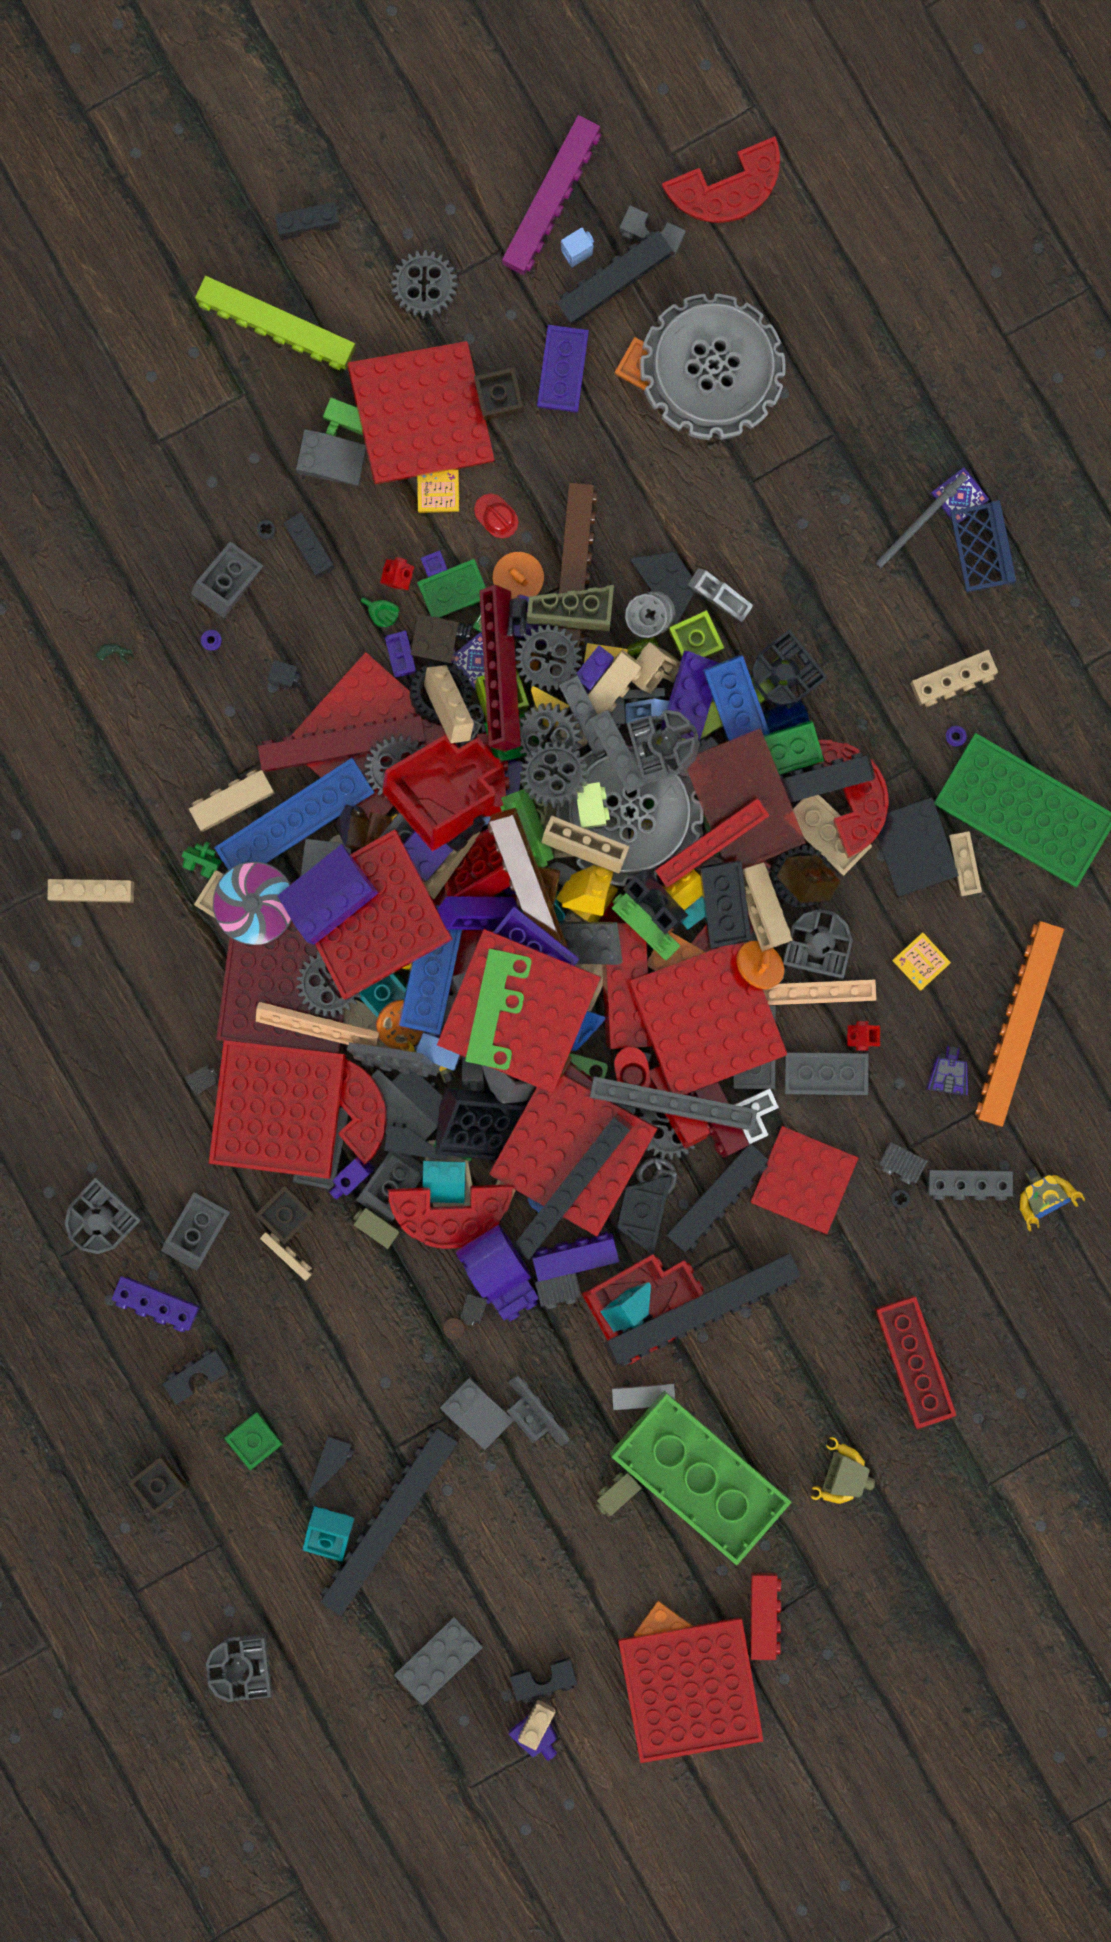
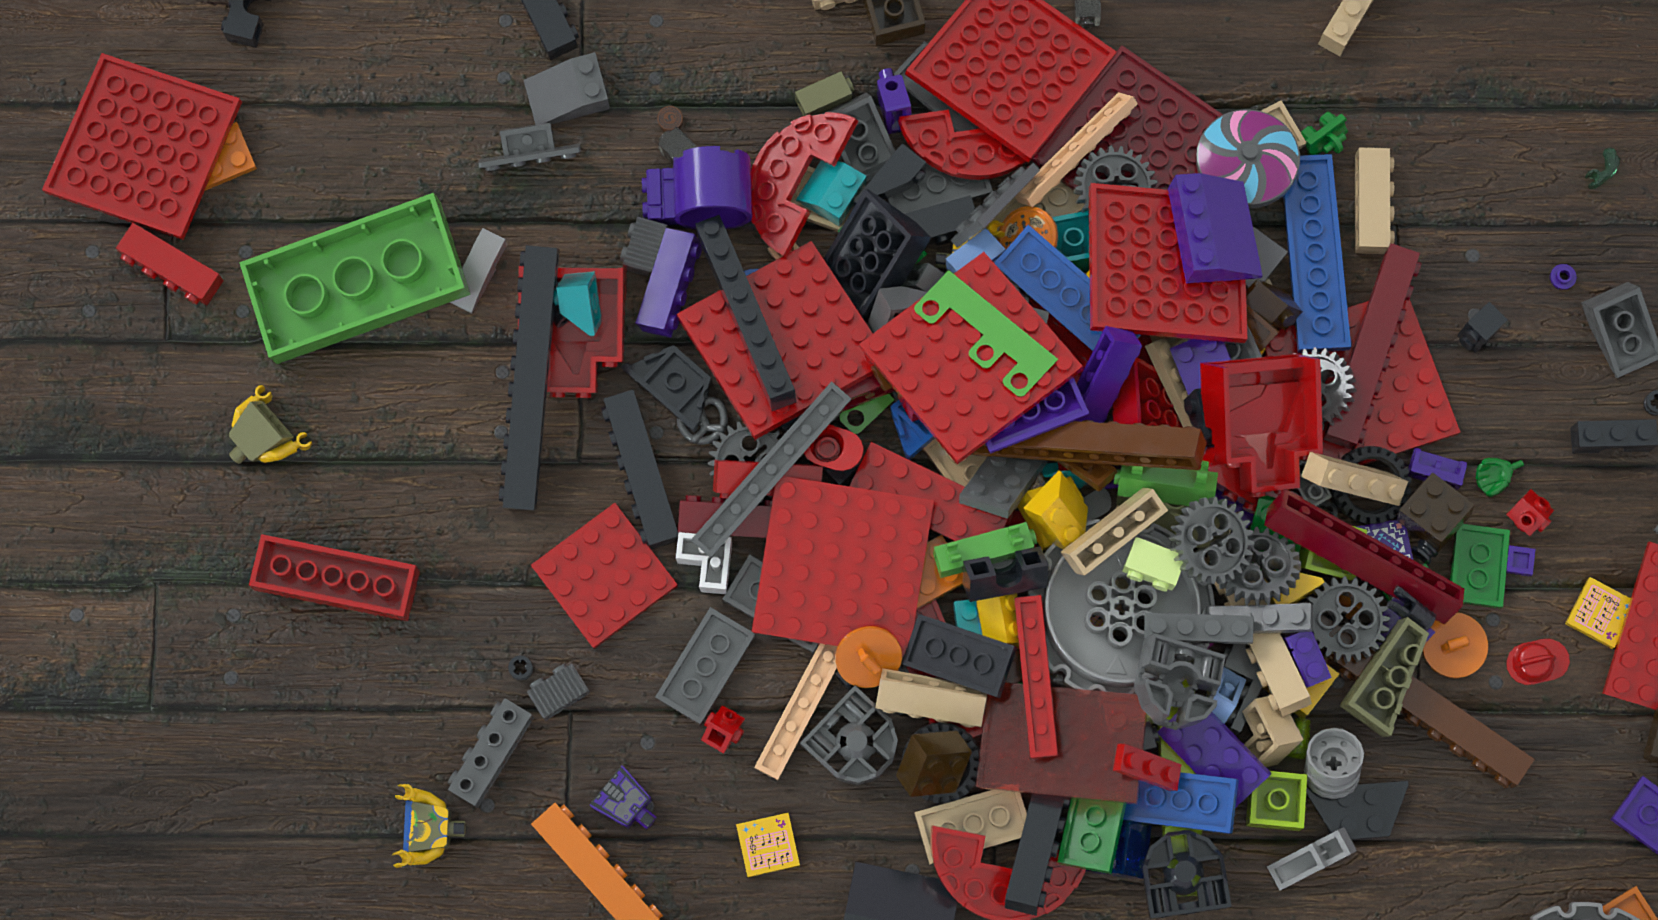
camera: 115 degrees right, 10 degrees down
olive brick [596,1471,641,1516] -> none
none -> red plate [1113,744,1182,791]

